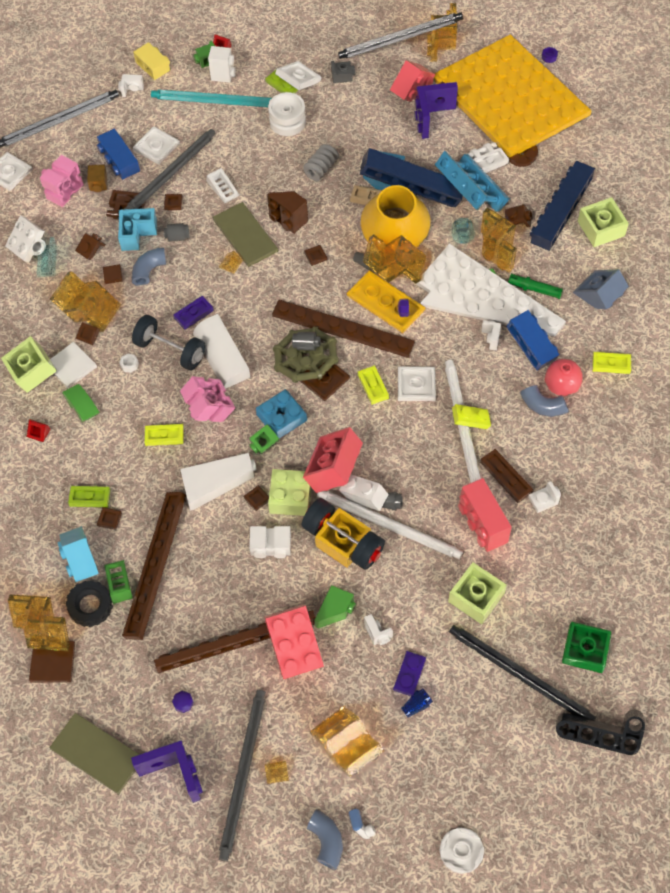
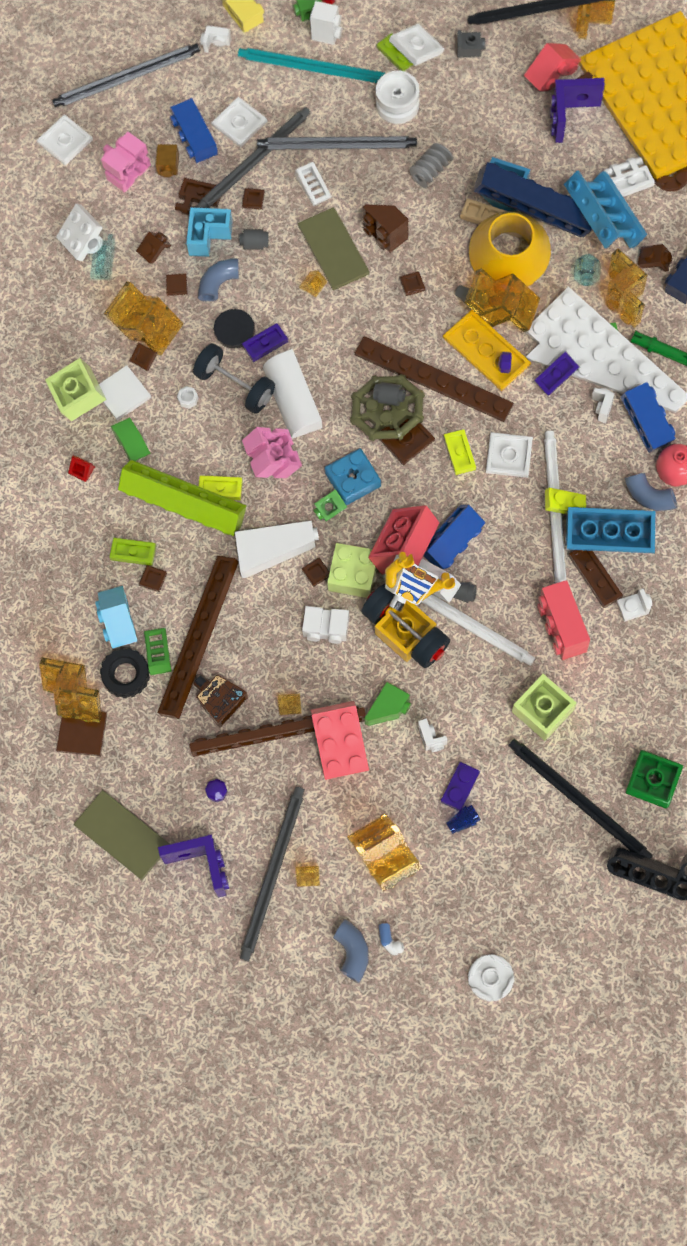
camera: 10 degrees right, 10 degrees up
none -> lime brick [118,460,246,536]
none -> torso [193,675,248,728]
none -> black tile [214,309,255,349]
none -> piece [257,136,417,150]
none -> clear yellow slope [278,694,302,715]
none -> torso [385,552,455,612]
none -> blue brick [423,505,486,569]
none -> dark purple plate [534,351,580,396]
none -> dark azure slope [566,507,656,554]

